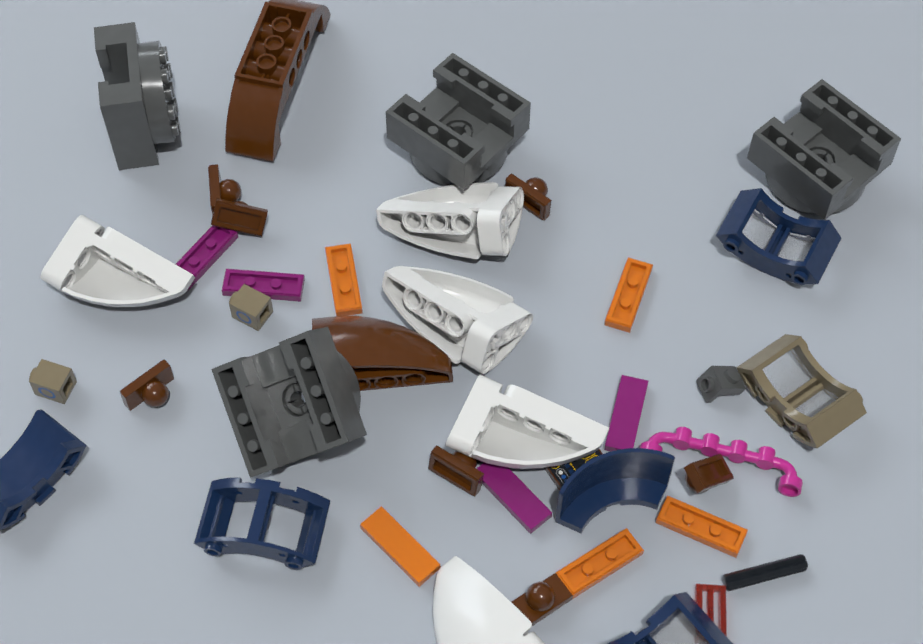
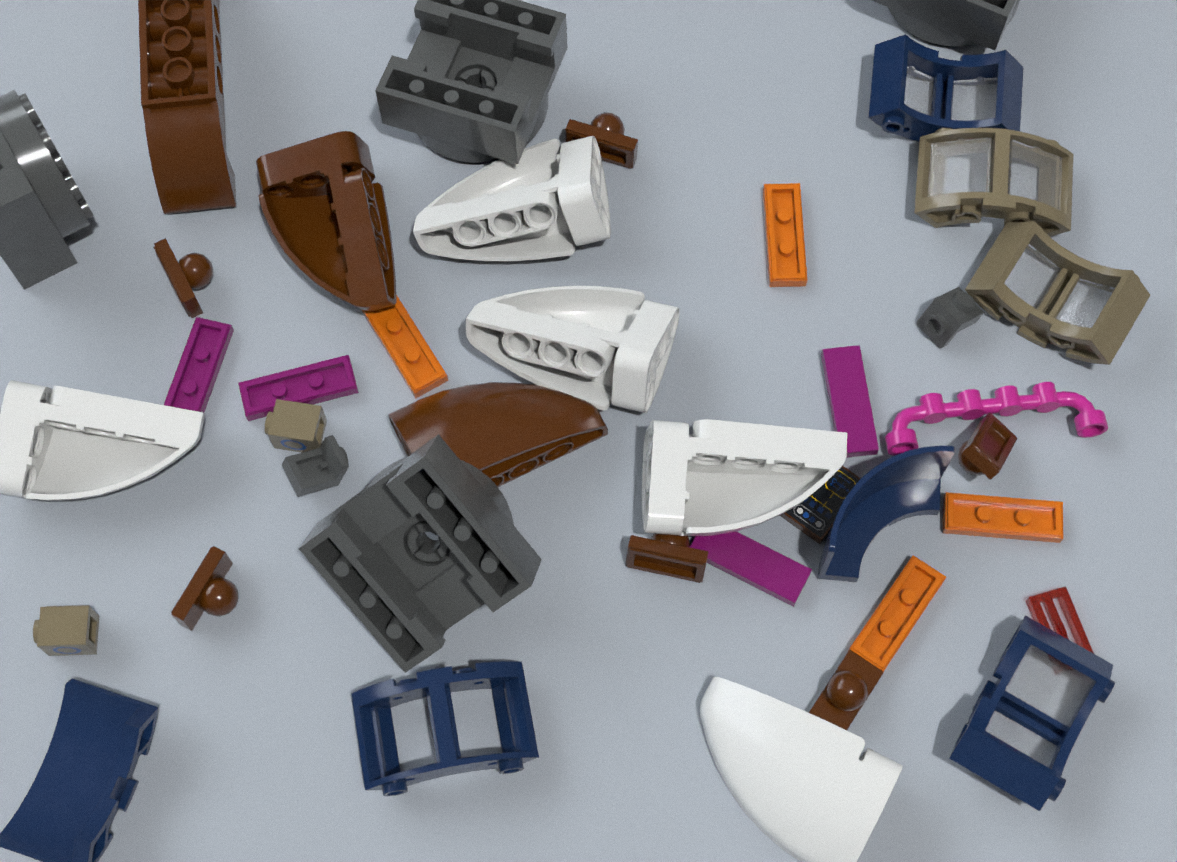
camera: 20 degrees left, 10 degrees up
reddish brown tile [211,198,268,236] -> none
orange tile [360,506,441,587] -> none
black axle [723,554,808,591] -> none
none -> reddish brown panel [256,131,397,311]
none -> dark grey bracket [282,435,349,497]
none -> window [914,128,1074,237]

